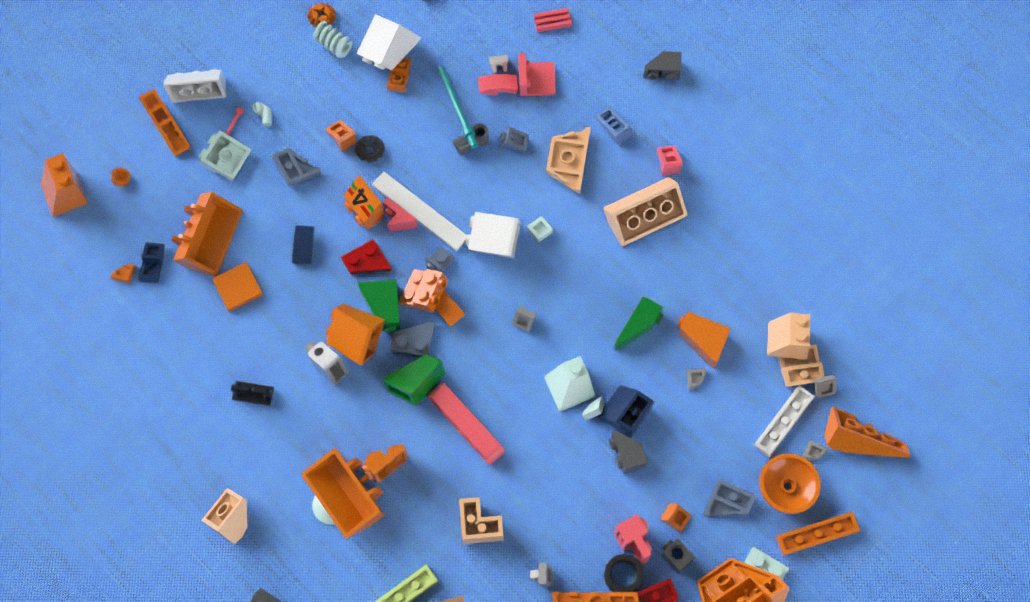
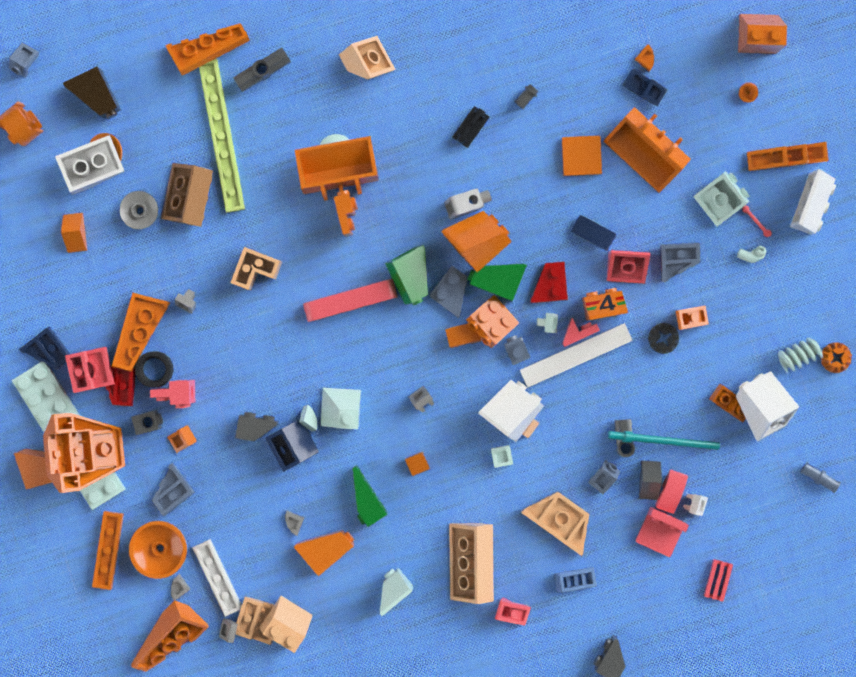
camera: 120 degrees right, 20 degrees up
none -> light aqua slope [380,568,413,616]
none -> orange slope [405,451,430,476]
none -> dark grey pin [514,84,538,109]
none -> light aqua tile [537,313,558,333]
none -> coral slope [607,250,650,284]
none -> dark grey slope [638,460,662,500]

